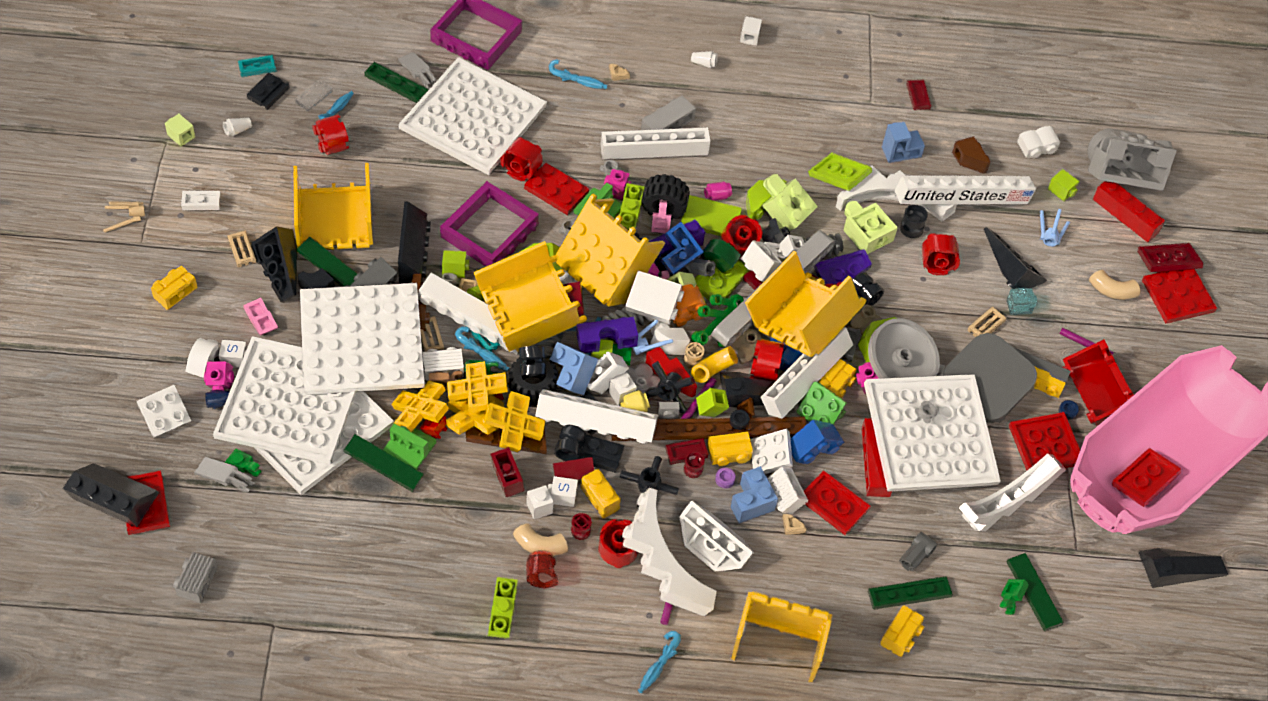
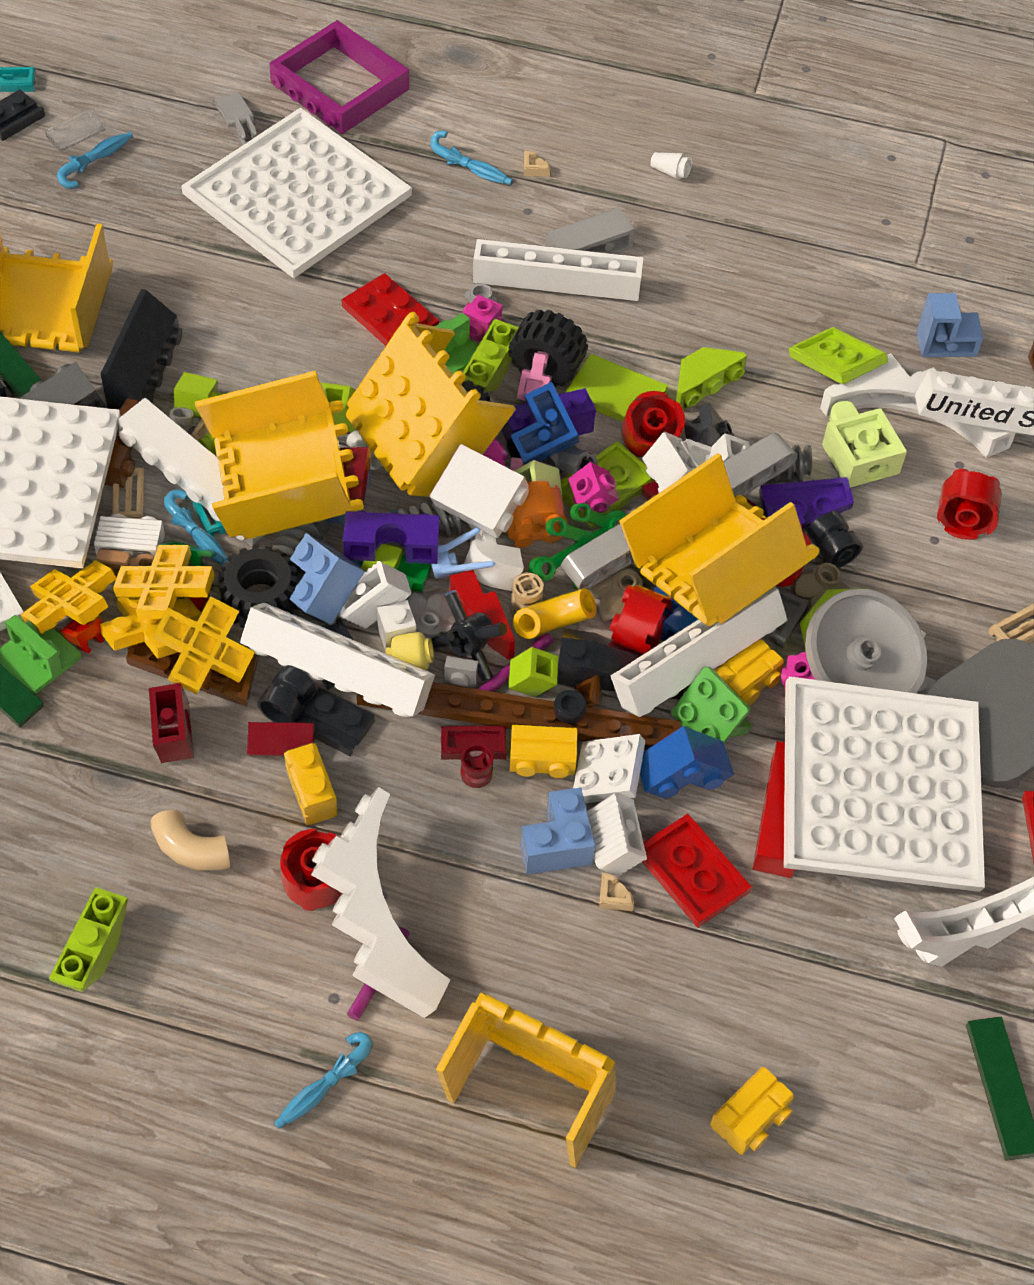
camera: 15 degrees right, 0 degrees up
red brick [312,114,349,155] -> none
dark green tile [364,62,429,103] -> none
magenta window [440,181,539,267] -> none
red brick [501,137,543,181] -> none
black wheel [519,346,546,376] -> none
clear red helmet [526,550,558,589] -> none
white brick [527,485,553,520] -> none
white brick [548,477,578,507] -> none
dark red wheel [571,513,592,540] -> none
black bar [620,456,679,509] -> none
white wedge [679,501,754,572] -> none
dark green brick [700,239,741,273] -> none
dark pink brick [704,181,732,201] -> none
medium lavender tile [715,468,736,488] -> none
white brick [740,16,762,46] -> none
yellowish green brick [762,174,818,231] -> none
dark green tile [868,576,953,610] -> none
dark grey piece [899,531,938,572] -> none
black wheel [900,205,928,238] -> none
dark red tile [906,80,931,111] -> none
light grey plate [915,401,938,423] -> none
green plate [1000,579,1029,615] -> none
none -> dark pink brick [569,462,619,513]

